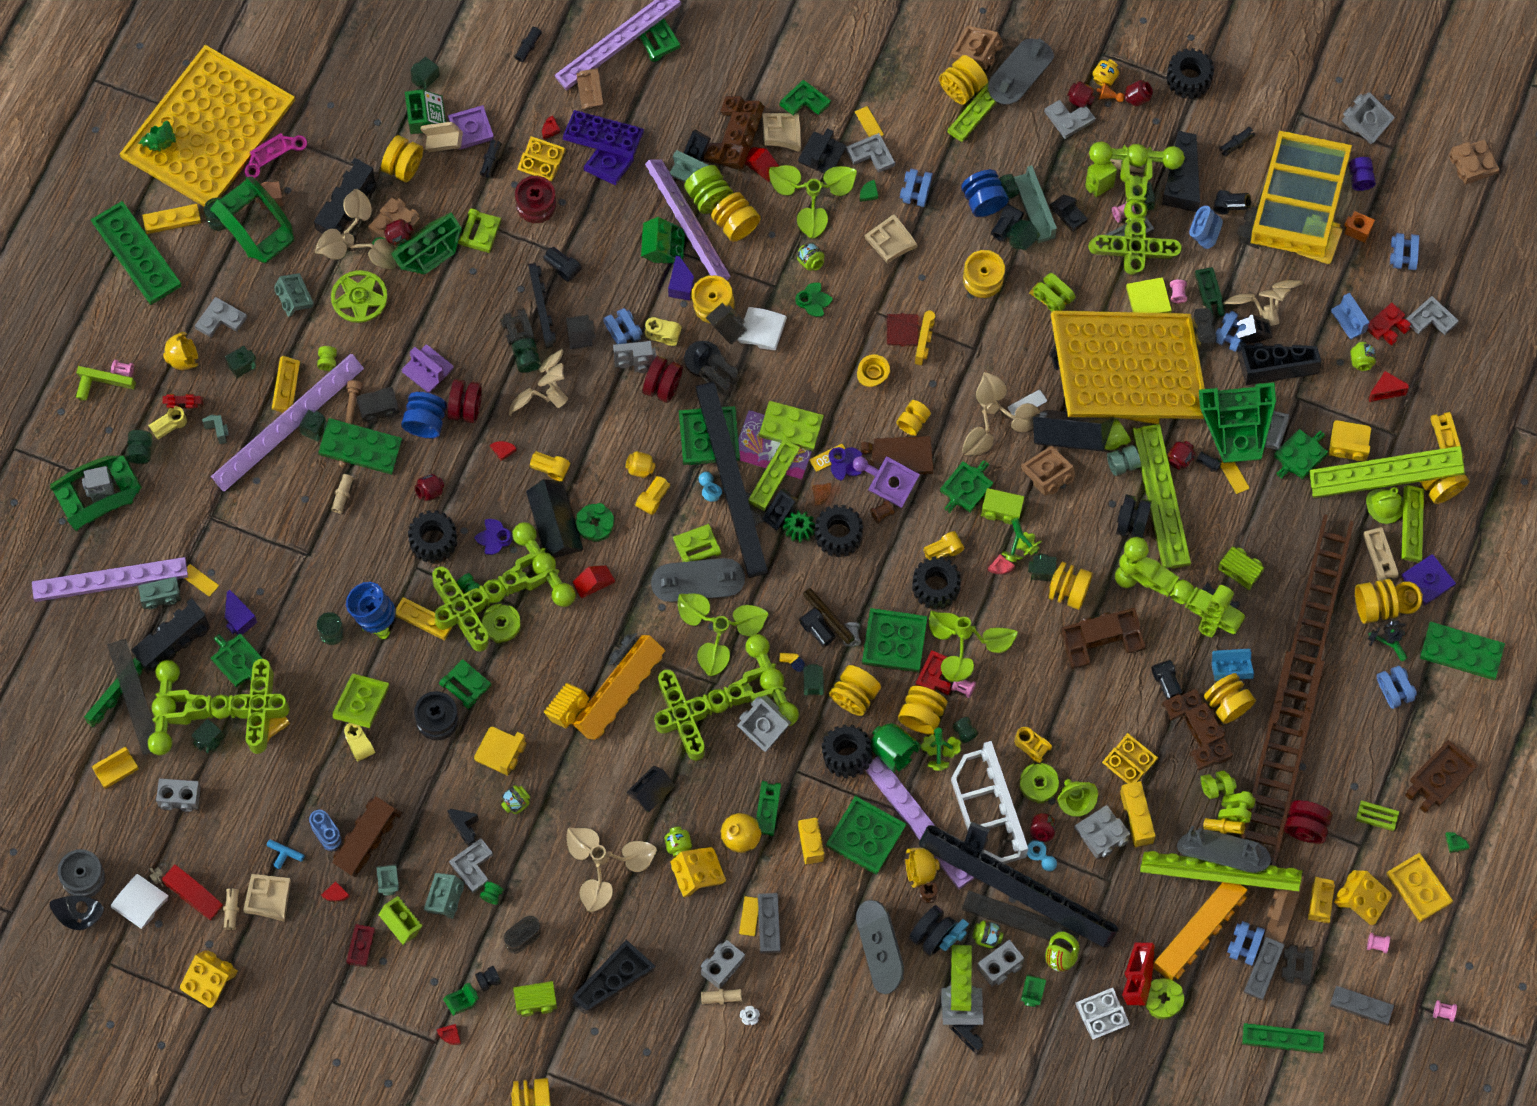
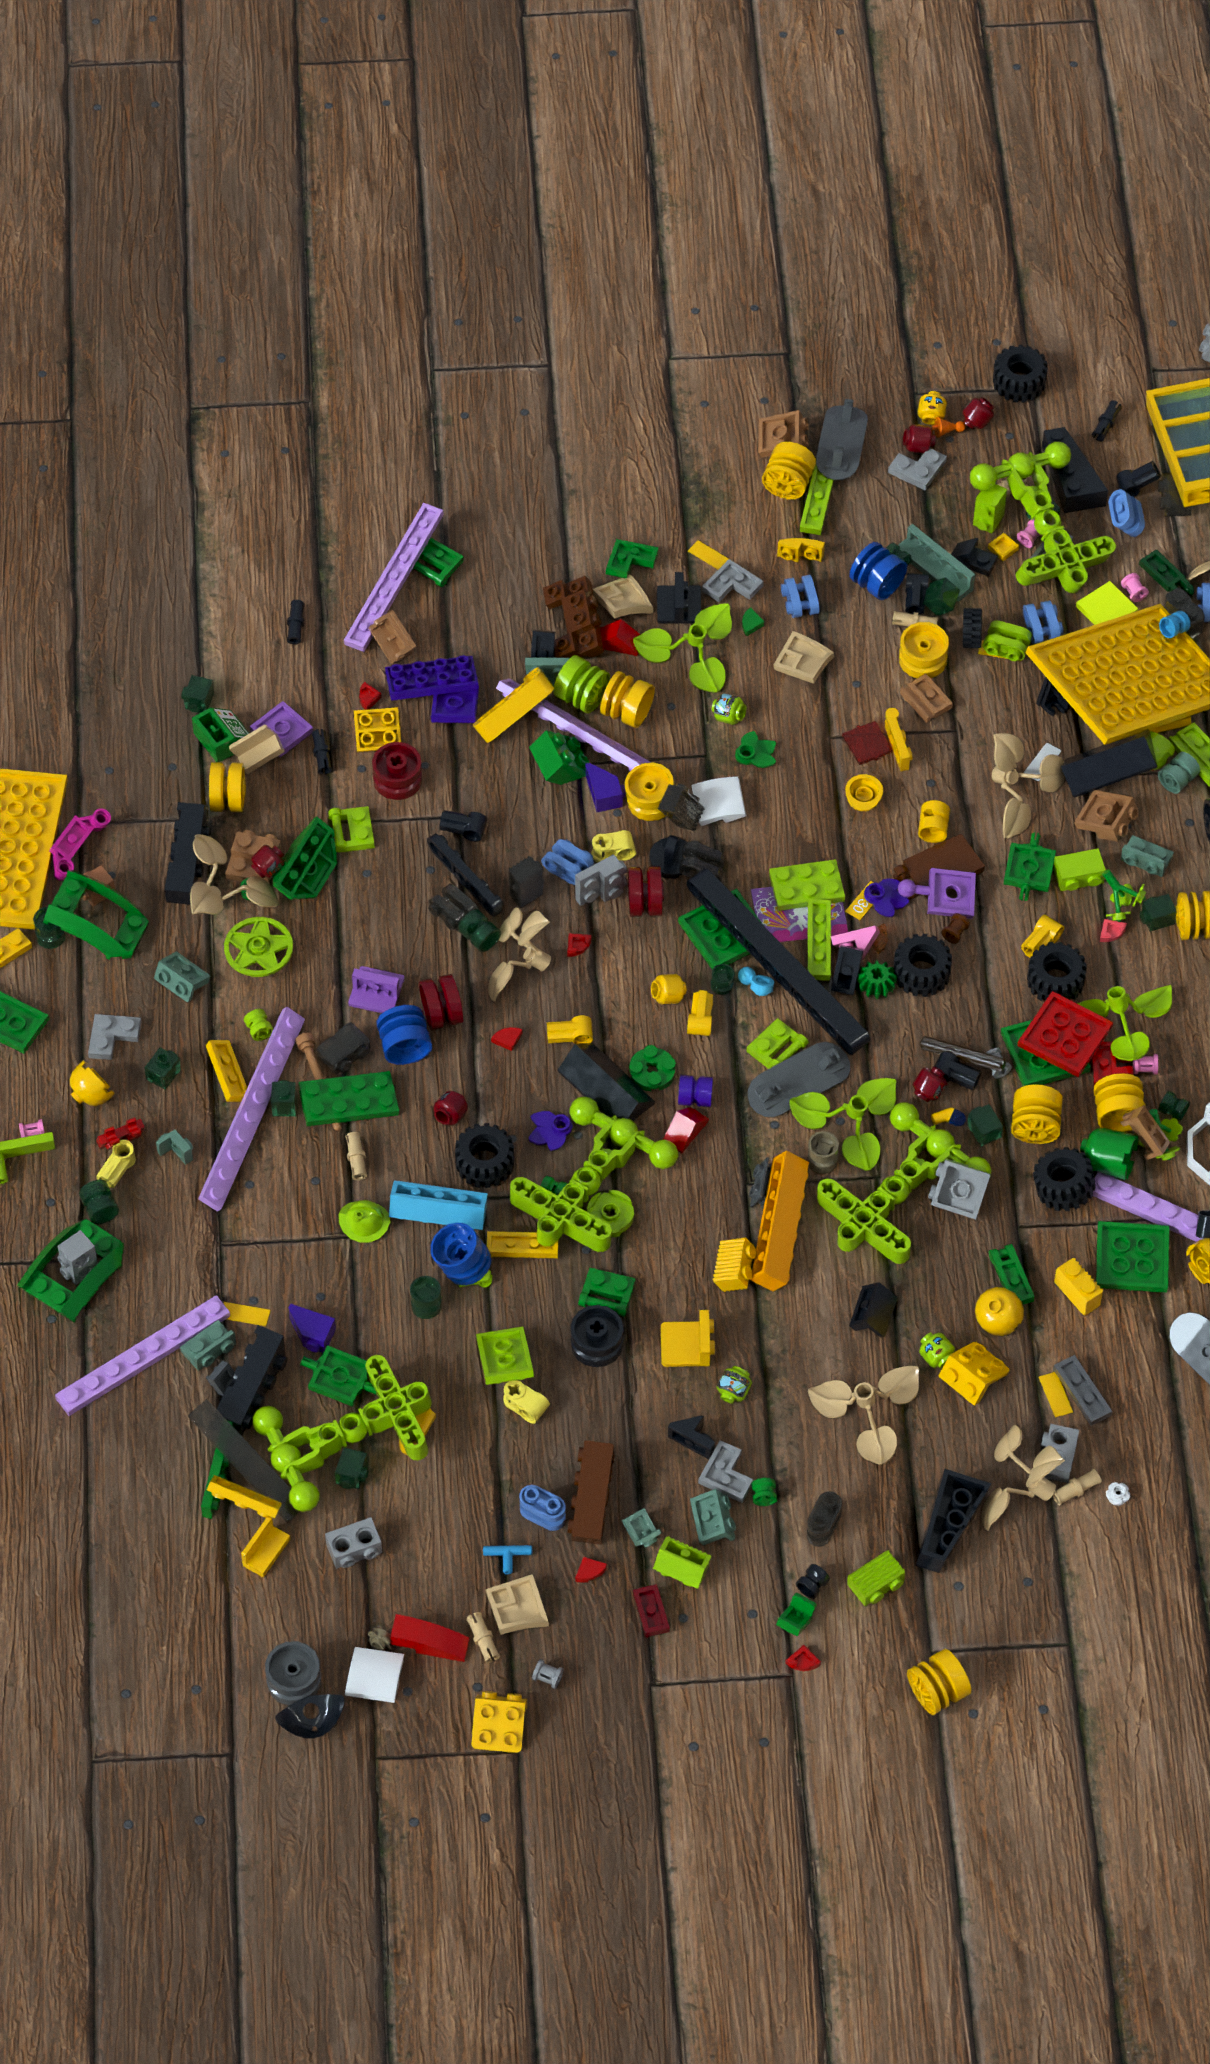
camera: 25 degrees left, 10 degrees down
none -> dark grey tile [206,1361,234,1396]
none -> yellow plate [207,1475,282,1518]
none -> lime helmet [338,1200,390,1243]
none -> medium azure brick [389,1180,488,1230]
none -> yellow beam [473,667,554,743]
none -> light grey bush [532,1659,564,1689]
none -> red tile [567,933,592,957]
none -> dark purple wheel [678,1075,713,1107]
none -> clear green wheel [710,964,735,995]
none -> yellow slope [777,538,825,562]
none -> dark tan wheel [807,1131,839,1174]
none -> bright pink slope [831,926,880,960]
none -> tan pin [892,611,938,627]
none -> medium nougat plate [900,674,953,723]
none -> dark red head [912,1066,947,1102]
none -> black tyre [963,608,982,648]
none -> tan plant [982,1425,1065,1531]
none -> yellow tile [988,533,1019,561]
none -> red plate [1017,991,1113,1078]
none -> medium blue brick [1023,601,1064,644]
none -> medium nougat hinge [1120,1105,1170,1160]
none -> sand green bracket [1121,835,1174,877]
none -> dark azure wheel [1159,611,1190,638]

